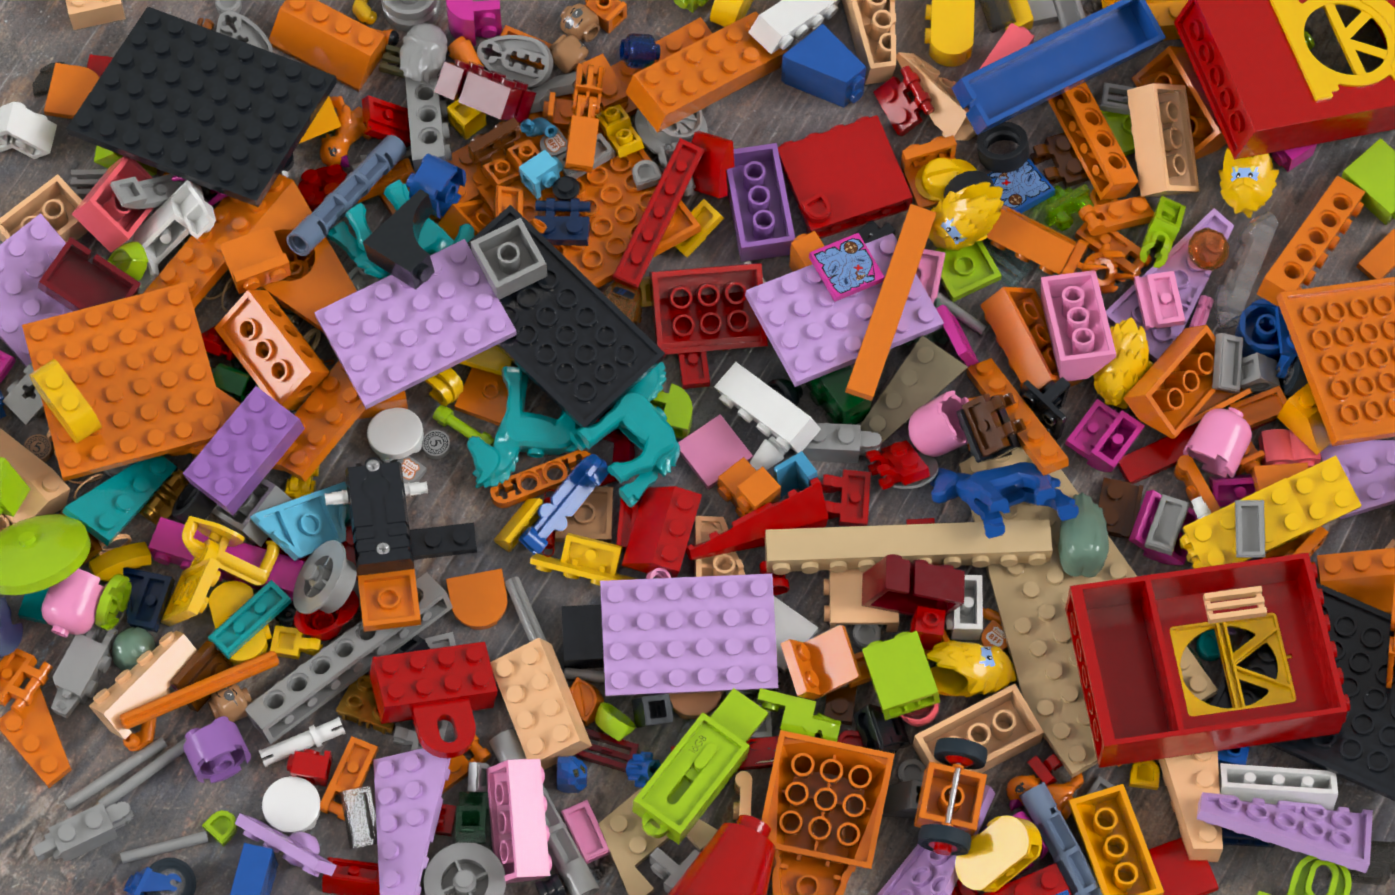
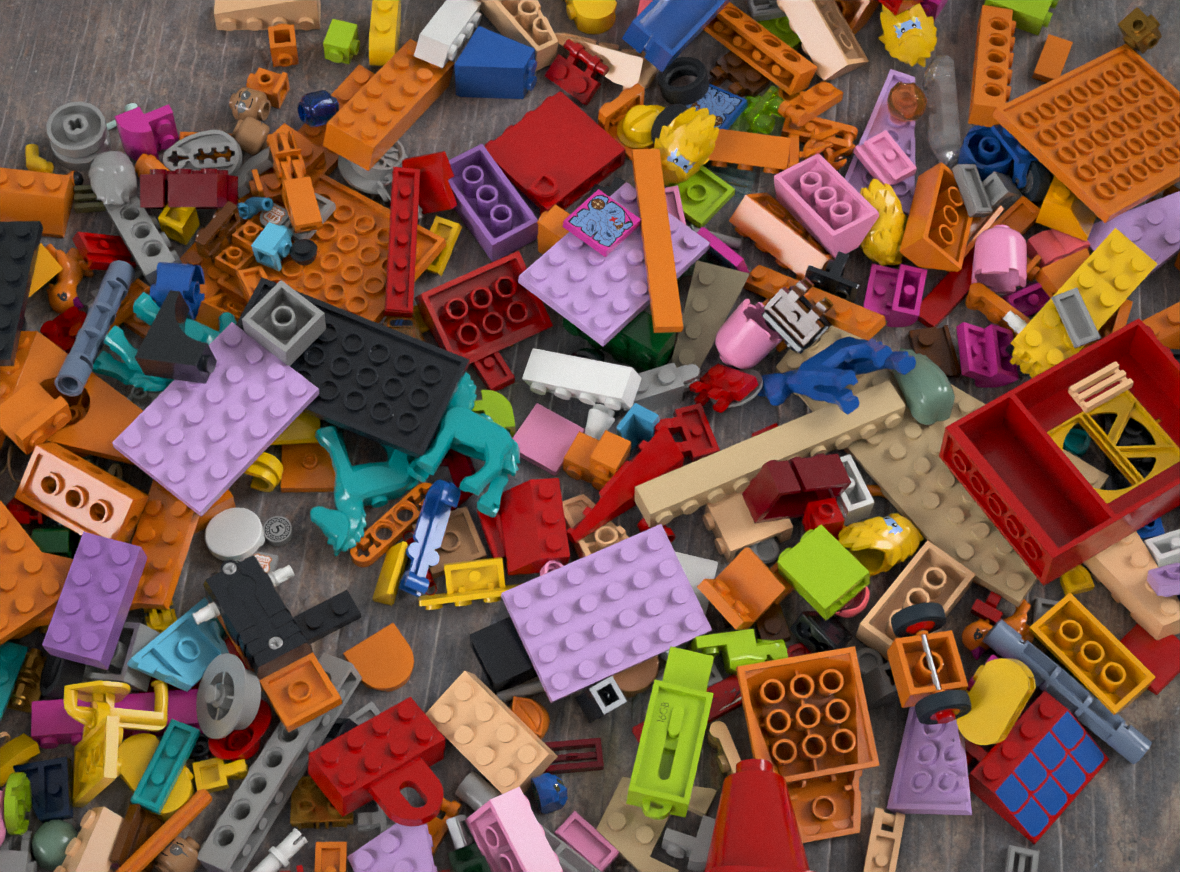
camera: 25 degrees left, 5 degrees down
lime bar [433,405,494,447] -> none
light grey axle [505,576,546,642] -> none
dark blue plate [535,198,591,246] -> none
yellow slope [595,104,644,158] -> none
lime hat [595,702,636,741] -> none
blue gear [626,752,661,788] -> none
light grey tile [632,160,662,191] -> none
tile [981,620,1008,651] -> none
lime plate [1140,195,1186,268] -> none
light grey tile [1145,494,1190,556] -> none
bright pink axle [1189,295,1214,327] -> none

